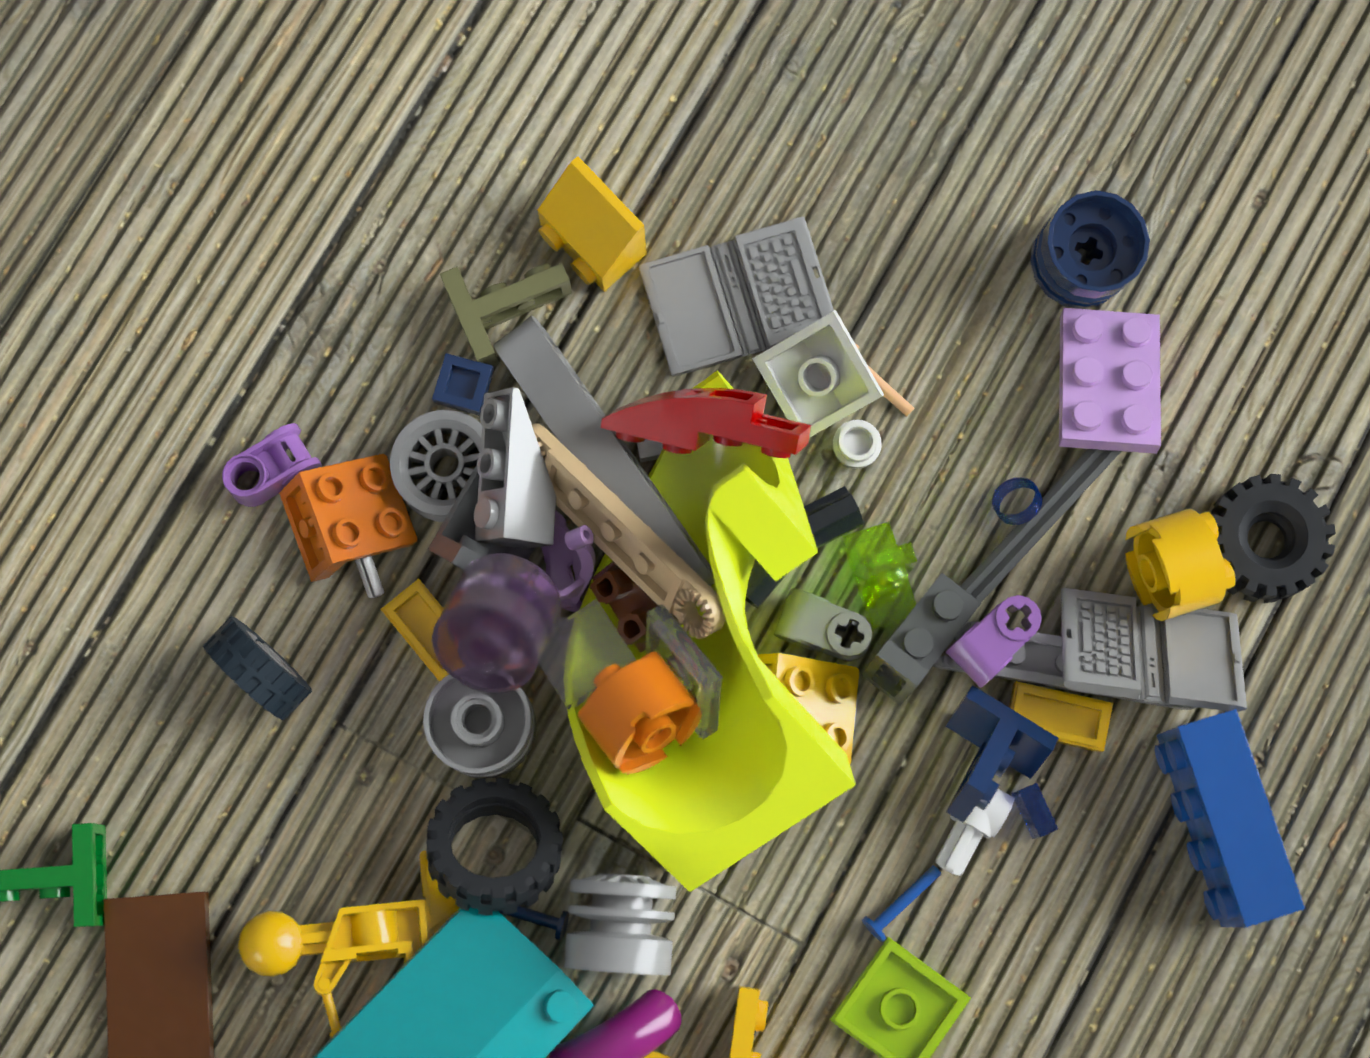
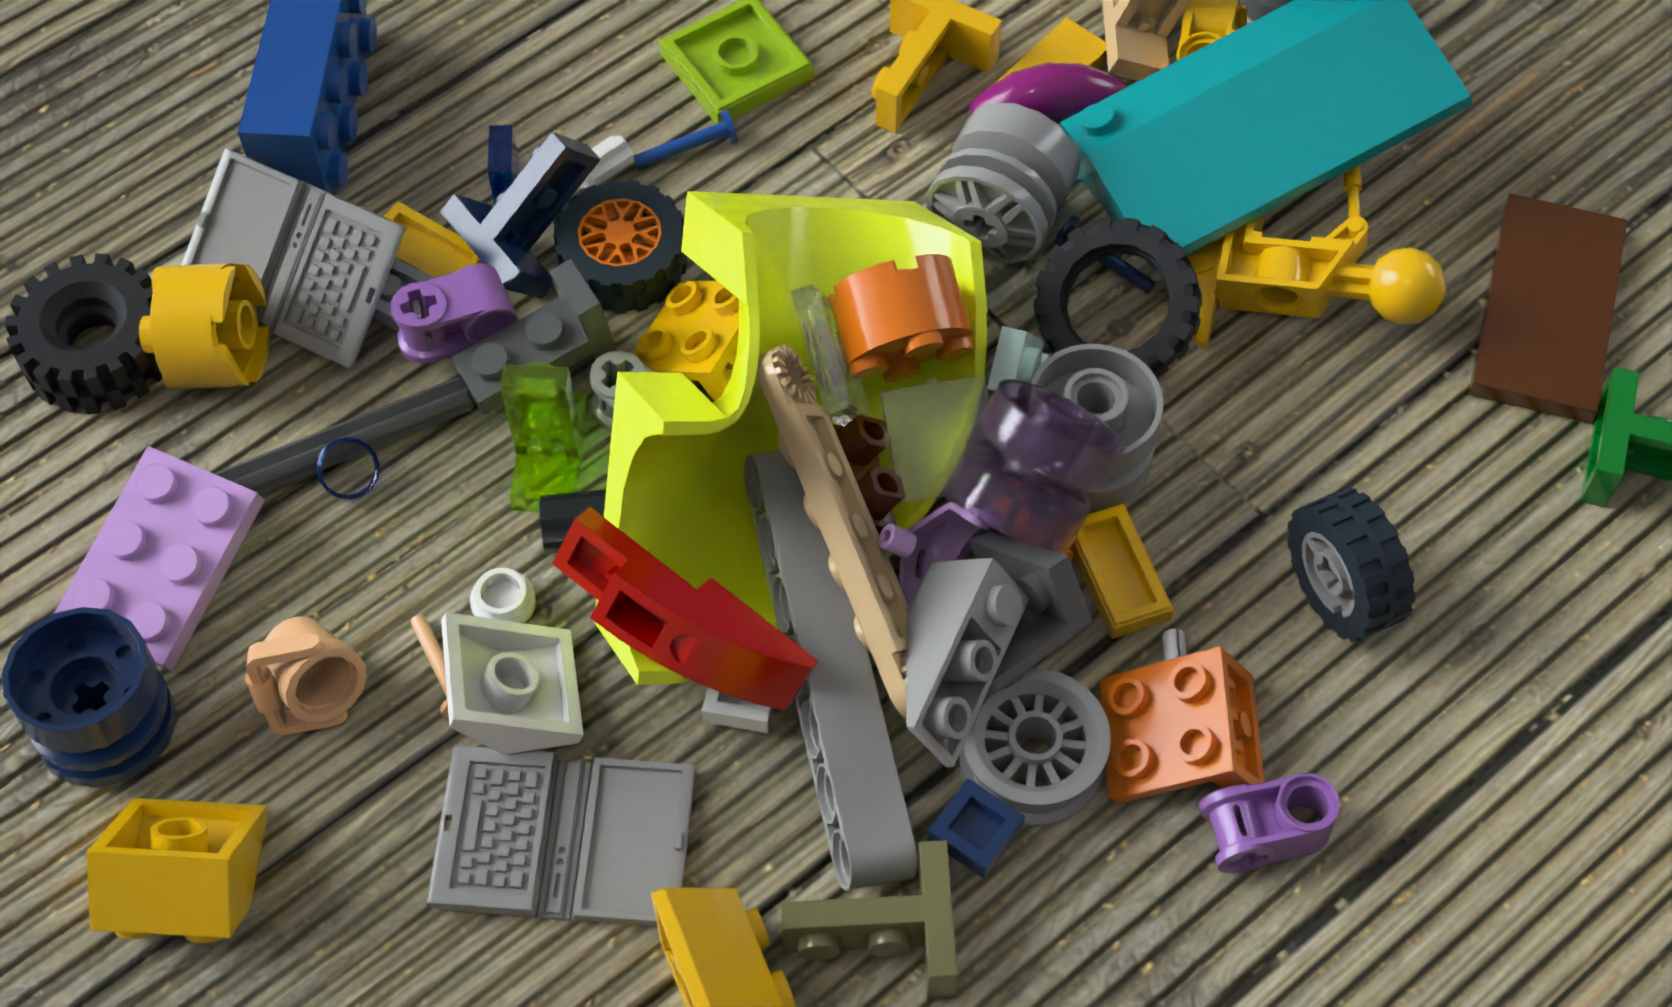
camera: 160 degrees left, 20 degrees down
none -> yellow slope [86,798,268,943]
none -> light nougat piece [245,617,367,735]
none -> black wheel [553,180,688,314]
none -> light aqua plate [987,326,1051,401]

